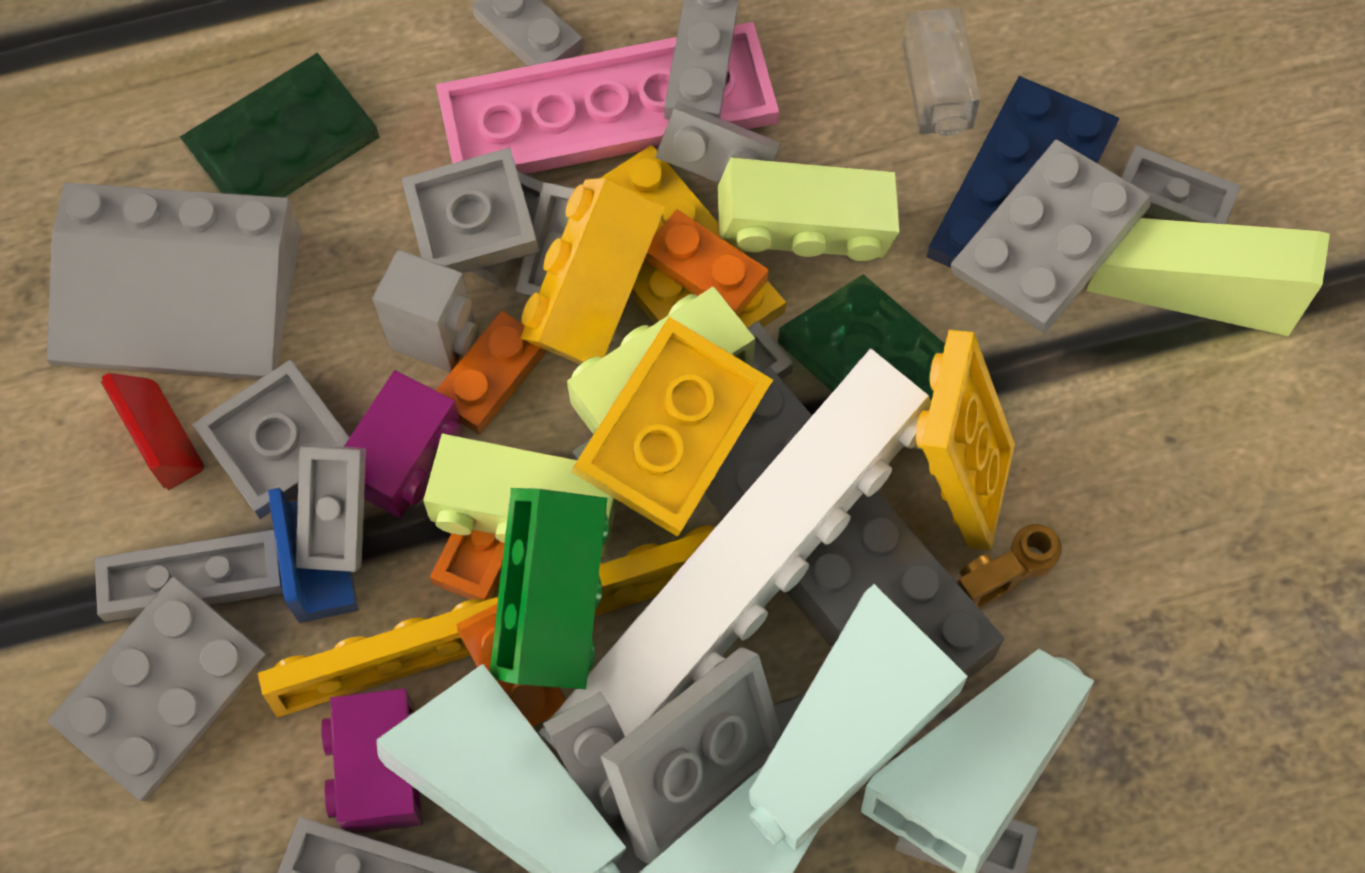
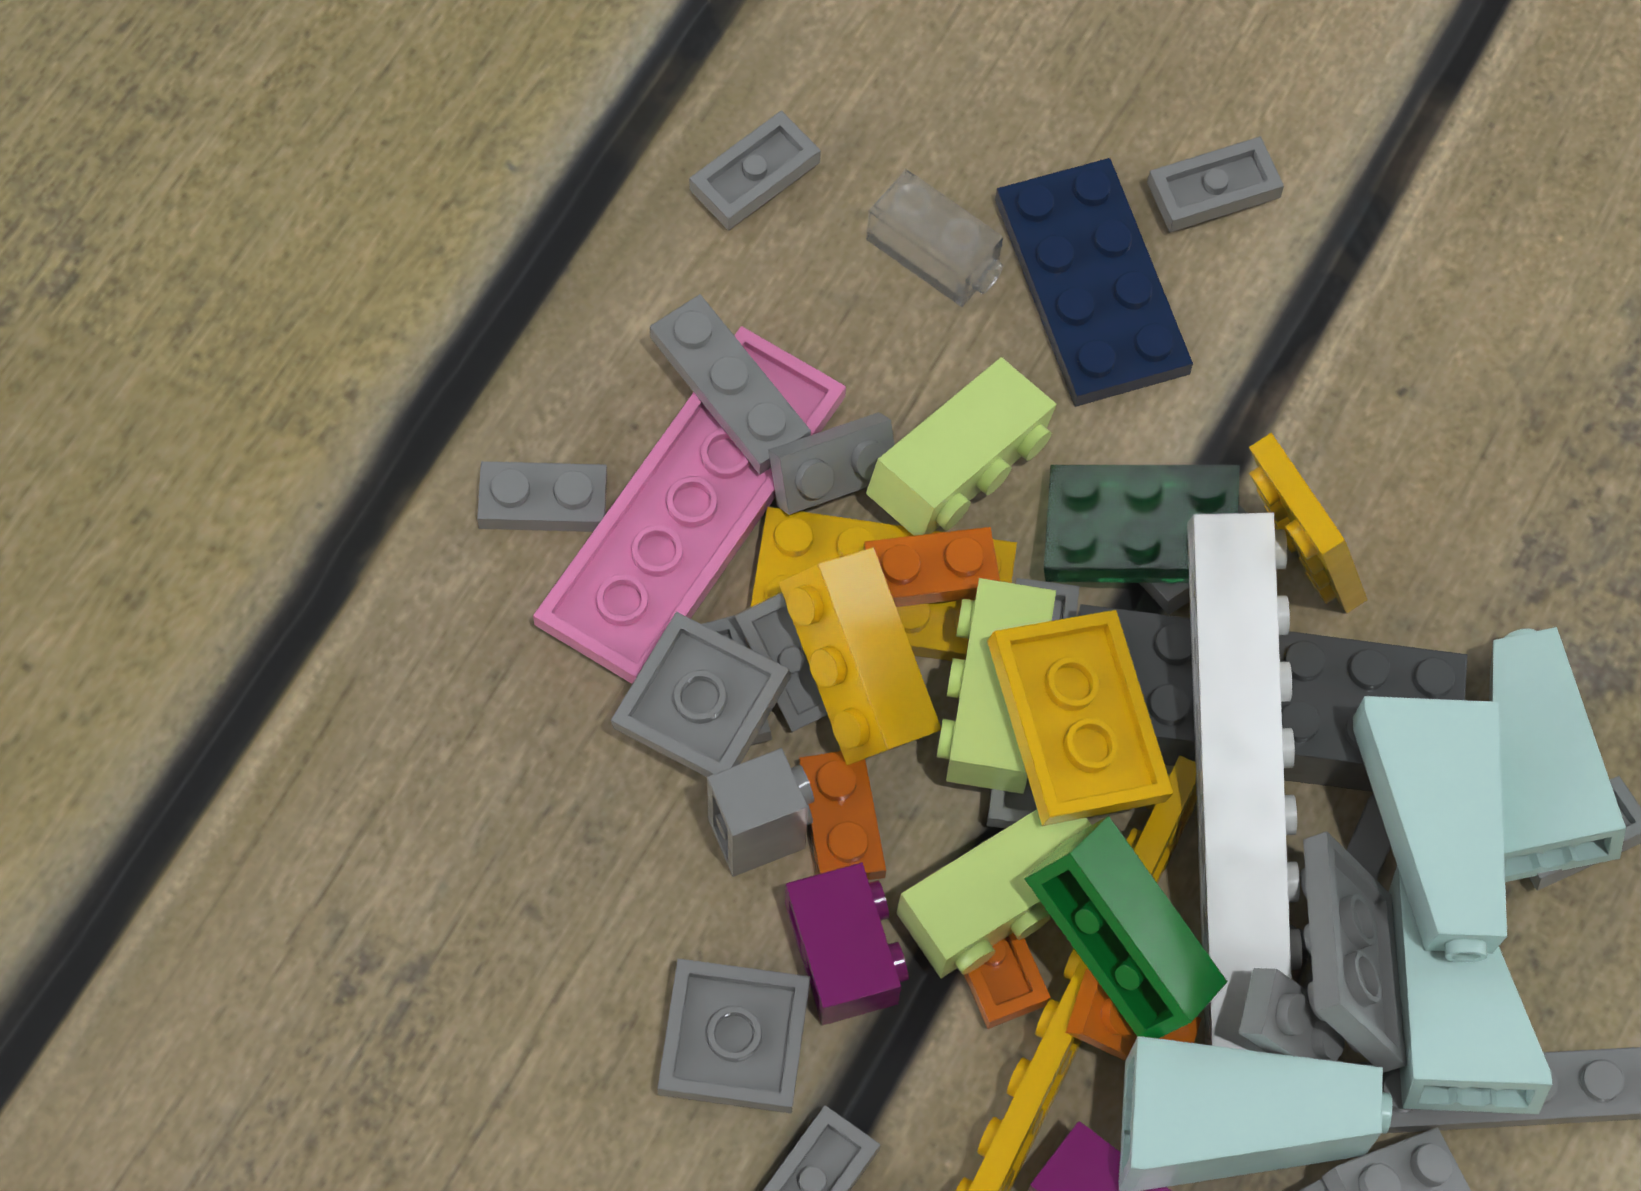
camera: 50 degrees left, 0 degrees up
light grey slope [47,182,301,380] -> none
red slope [101,373,204,491] -> none
clear green plate [179,52,380,198] -> none
blue panel [268,488,359,623] -> none
light grey plate [296,444,366,572] -> none
light grey plate [951,139,1151,334] -> none
pearl gold plate [957,524,1062,609] -> none
yellowish green slope [1086,218,1330,336] -> none

